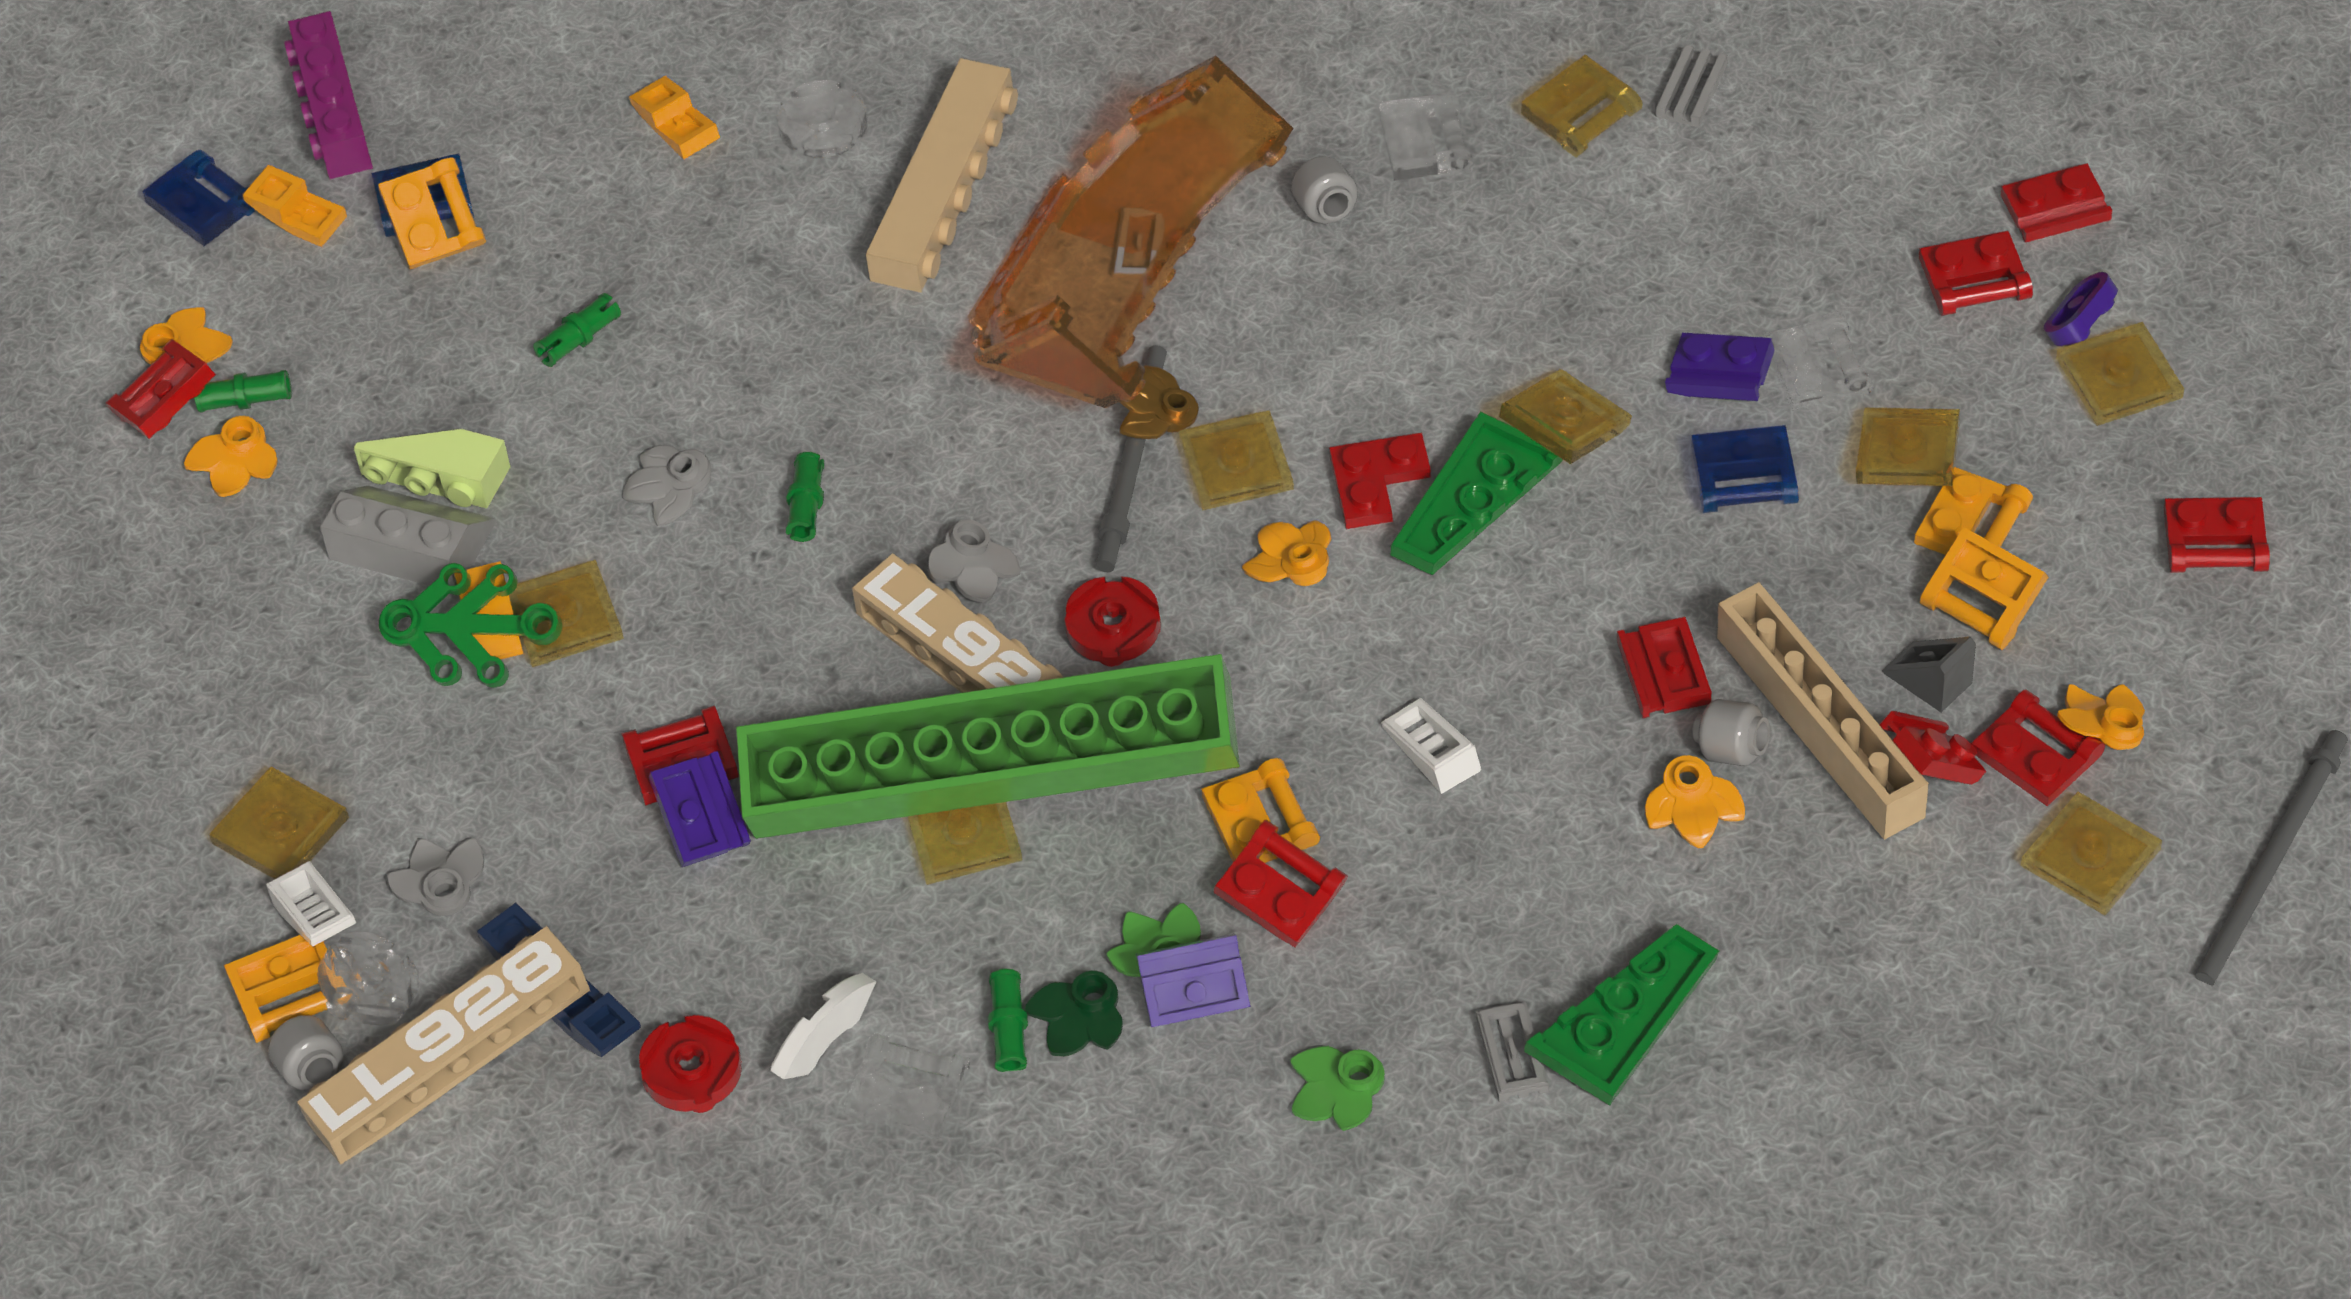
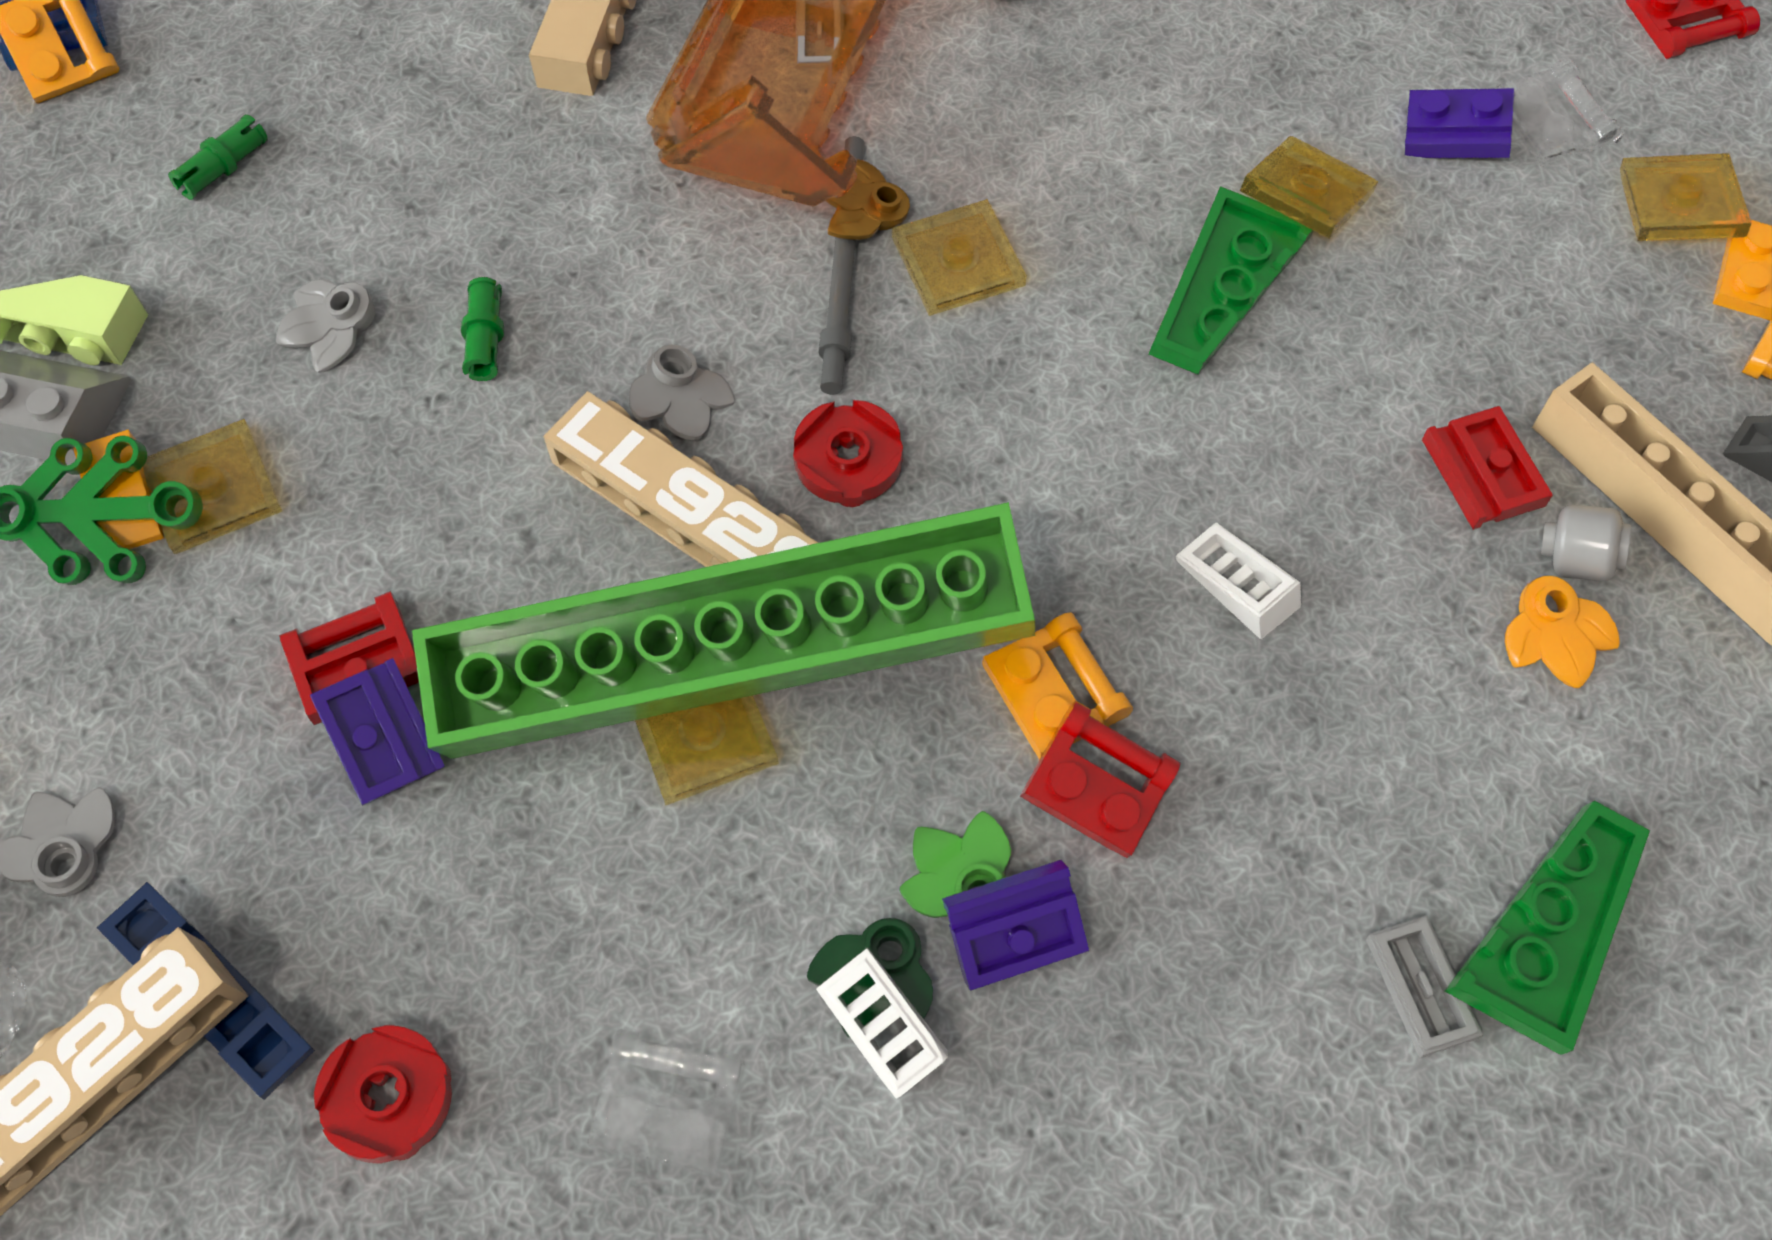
camera: 10 degrees left, 10 degrees up
white tile [770,973,876,1079] -> none
green pin [987,969,1028,1072] -> none
light orange plate [1242,520,1331,586] -> none
bright green plate [1290,1046,1385,1131] -> none
red plate [1329,432,1431,529] -> none
clear blue plate [1691,425,1799,513] -> none
none -> white slope [816,947,948,1099]

